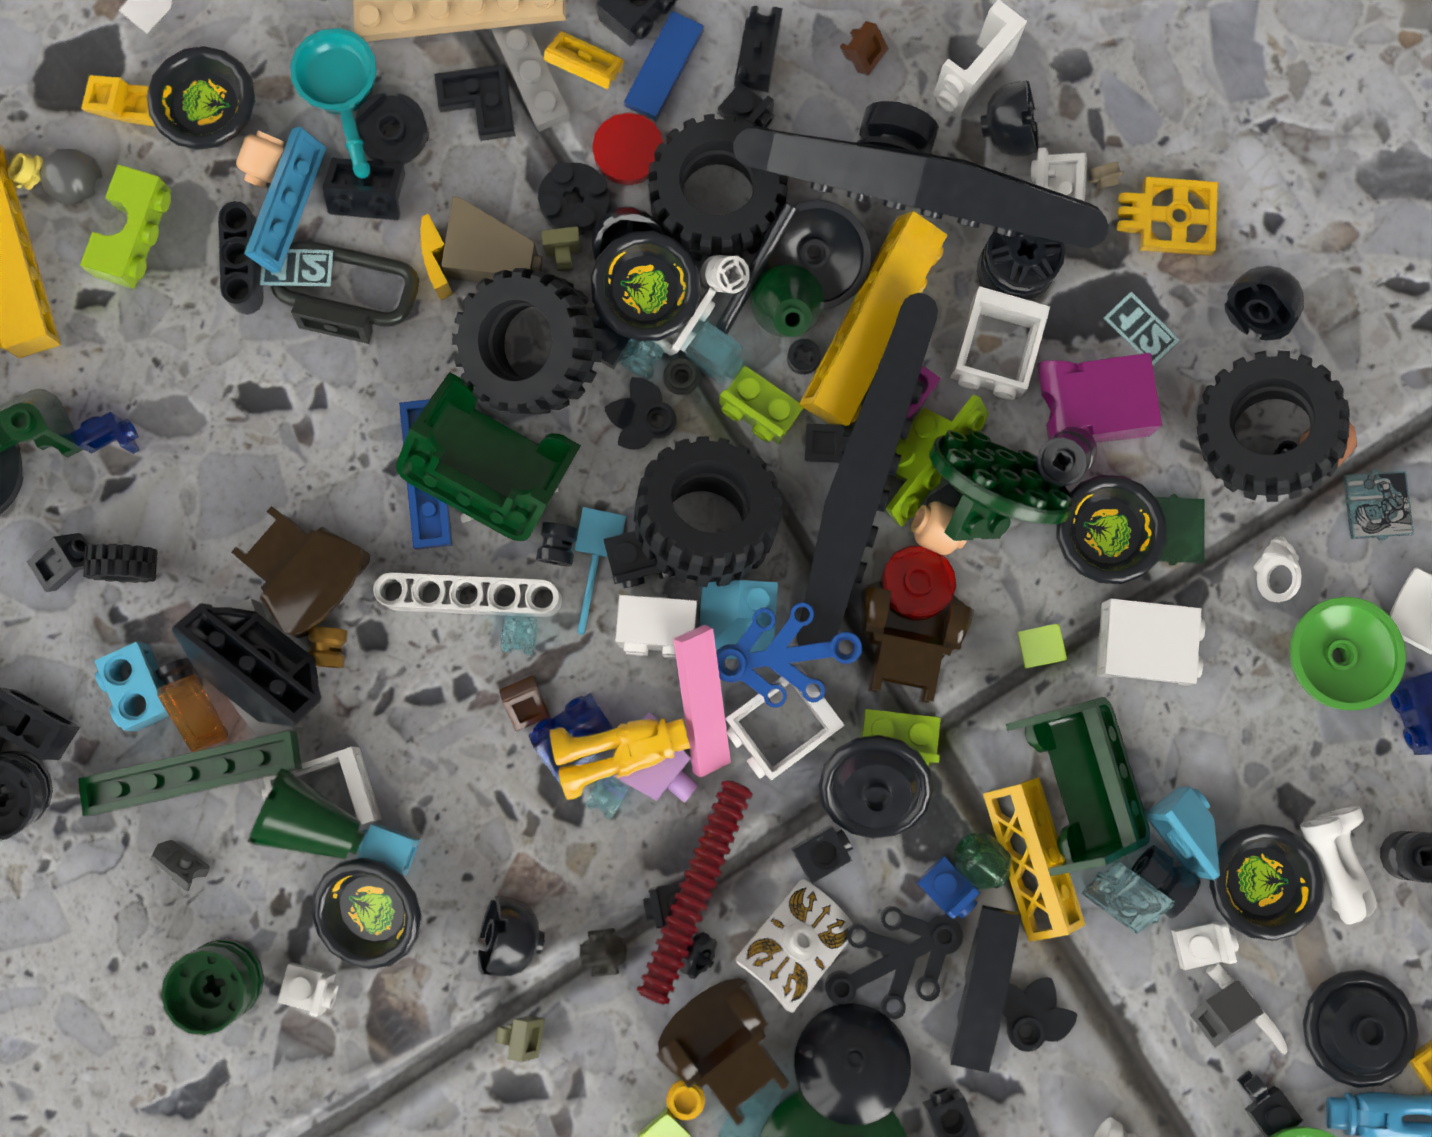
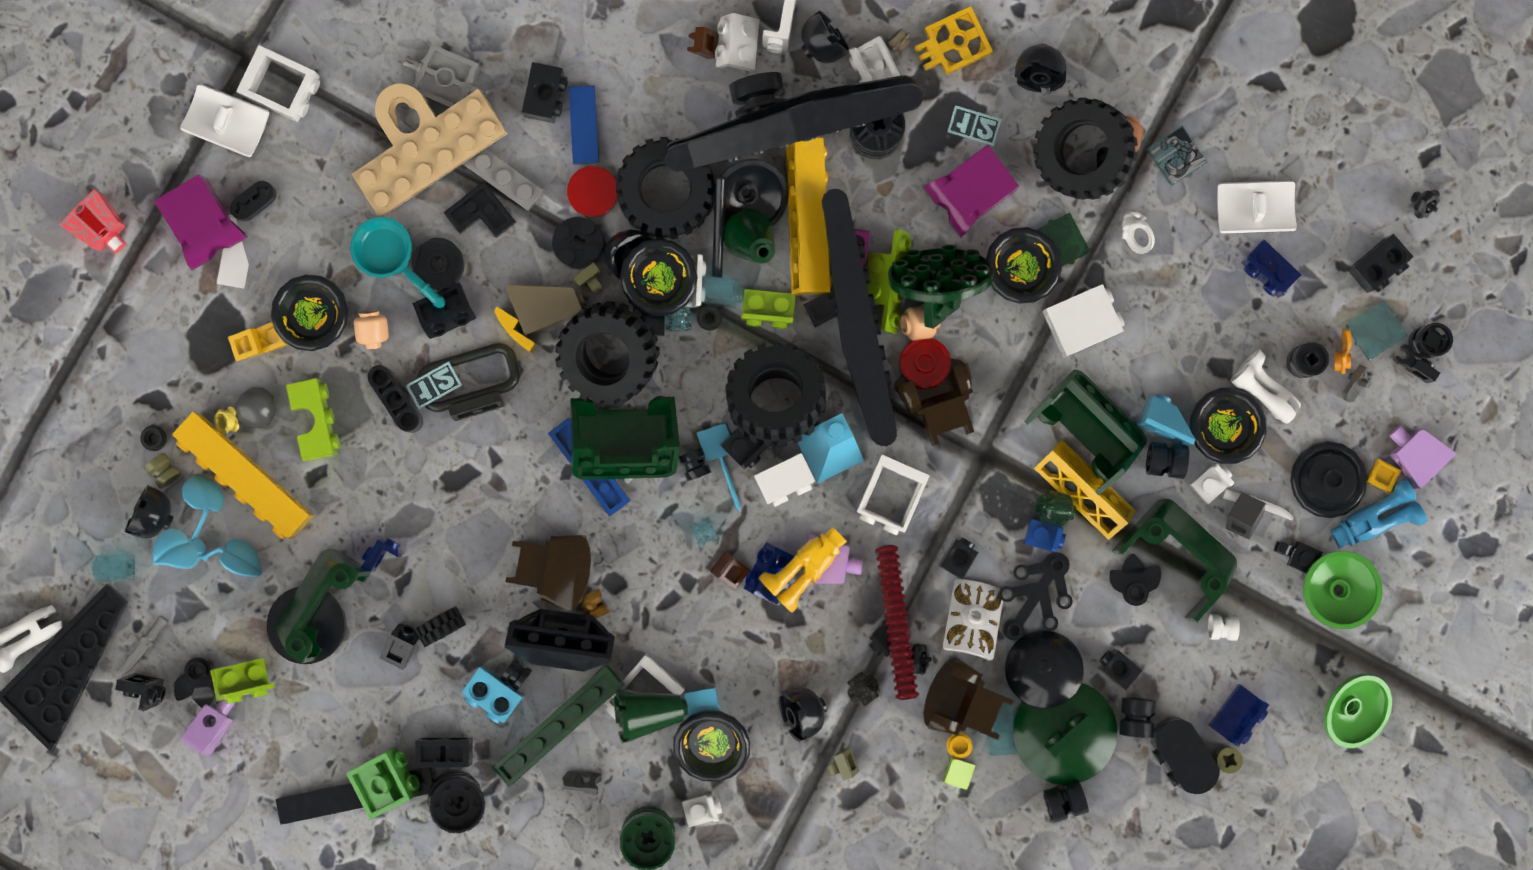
camera: 30 degrees left, 5 degrees up
clear orange tile [157,674,228,752] -> none
dark azure tile [244,127,327,273] -> none
white beam [373,572,562,618] -> none
yellow tile [544,31,624,89] -> none
clear light blue wheel [584,776,629,821] -> none
black plate [604,377,677,450] -> none
bright pink tile [673,625,731,778] -> none
white wheel [701,255,750,293] -> none
blue plant [716,602,862,708] -> none
black bracket [717,82,775,128] -> none
black hinge [734,5,783,93] -> none
black bush [787,339,821,375] -> none
black piece [818,735,934,839] -> none
lime bracket [861,709,941,767] -> none
white window [950,286,1050,400] -> none
black slope [950,905,1021,1073] -> none
lime slope [1017,623,1067,669] -> none
black wheel [1037,427,1098,486] -> none
clear light blue piece [1082,861,1174,934] -> none
bright green dish [1289,597,1406,711] -> none
none -> white bracket [715,13,760,71]
none -> dark green windscreen [1112,499,1237,622]

